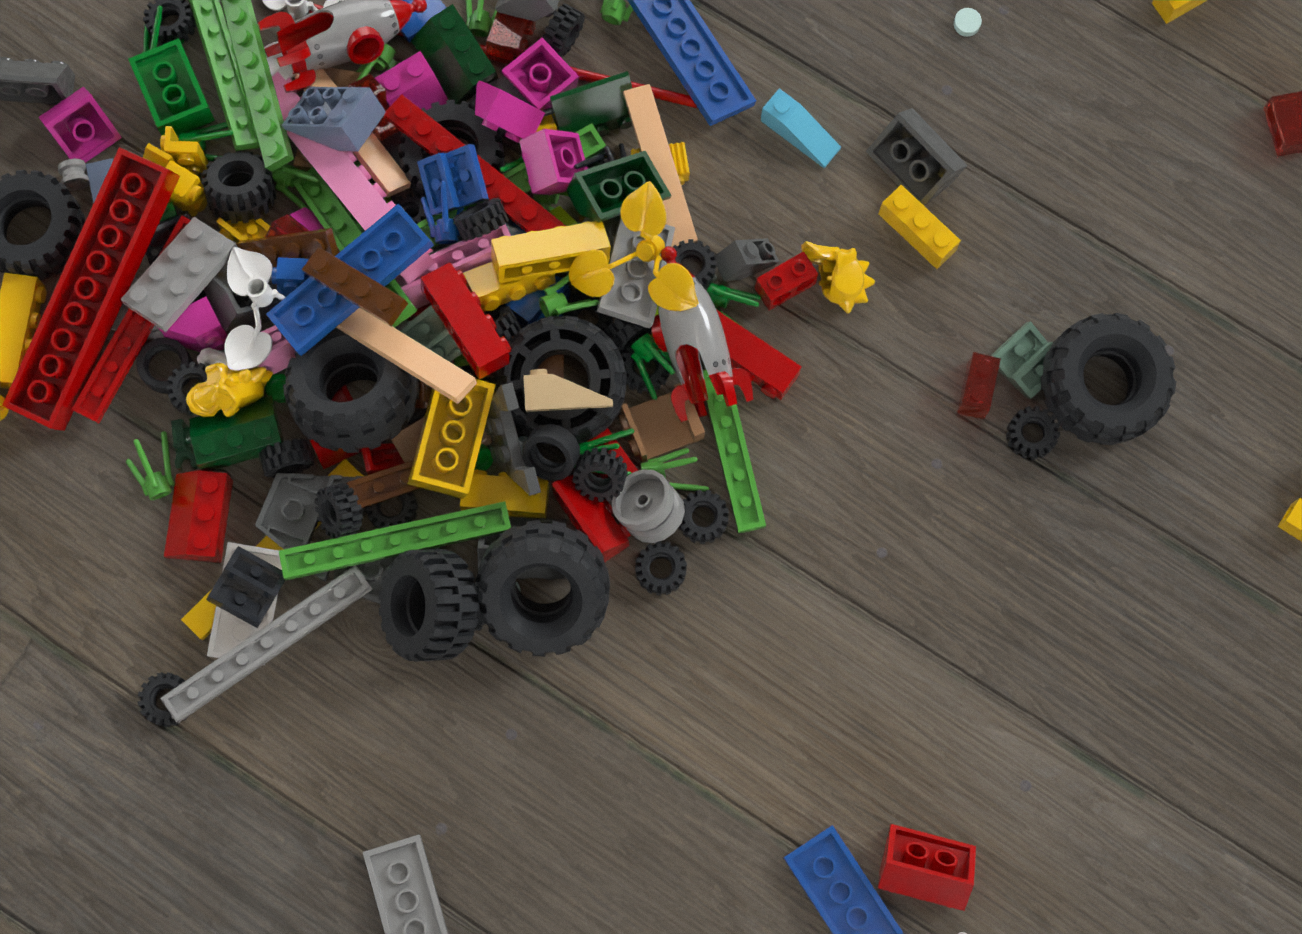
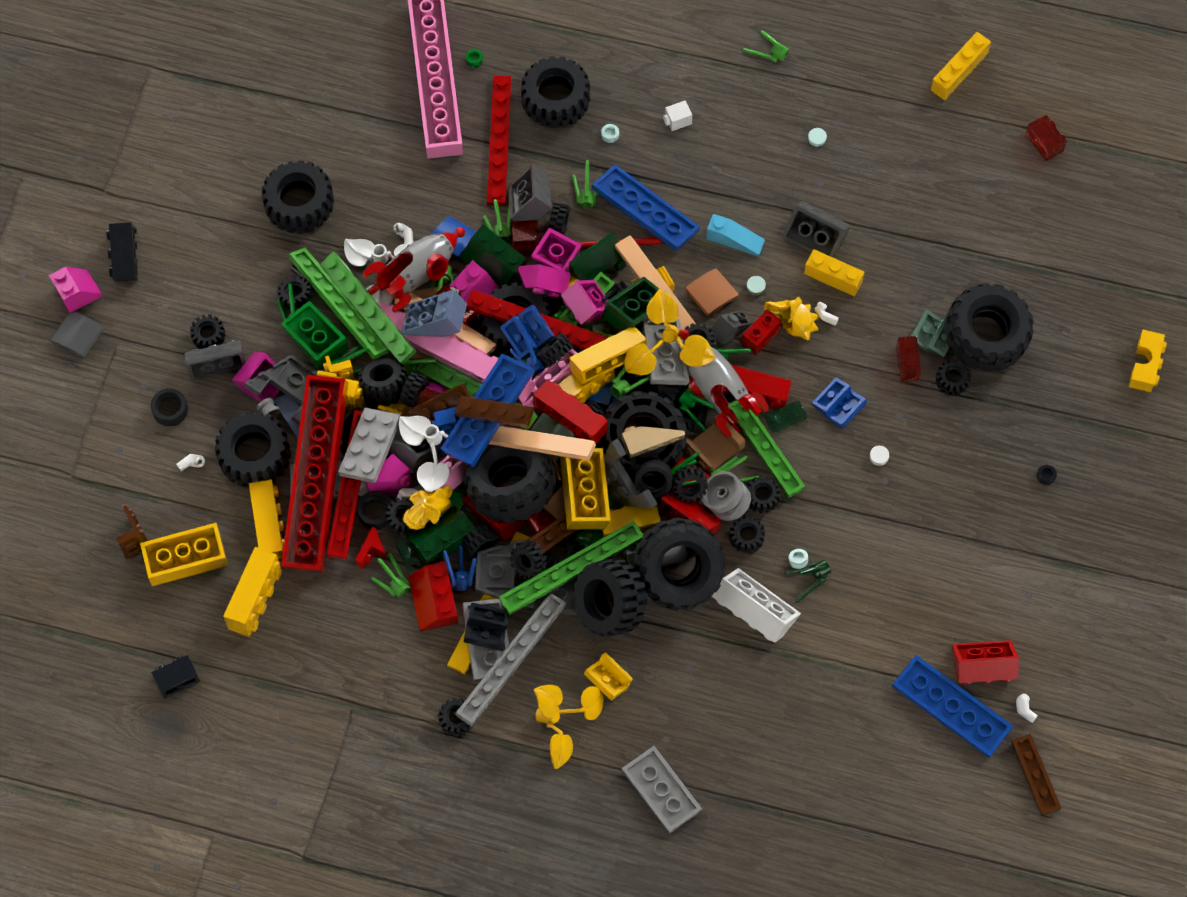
camera: 15 degrees left, 10 degrees down
none -> black tyre [190,314,226,349]
none -> dark grey wing [244,354,317,426]
none -> red slope [355,527,386,570]
none -> black tyre [400,371,429,408]
none -> blue plant [443,545,477,591]
none -> yellow plant [534,685,604,769]
none -> dark green head [574,529,602,552]
none -> yellow bracket [584,652,633,701]
none -> nougat slope [685,268,739,316]
none -> white slope [712,568,801,643]
none -> light aqua tile [747,276,766,296]
none -> clear green plate [764,400,807,433]
none -> dark green plant [785,559,831,602]
none -> light aqua tile [789,549,809,569]
none -> blue slope [812,377,867,429]
none -> white arm [815,302,839,326]
none -> white tile [870,446,889,466]
none -> black tile [1037,465,1057,485]

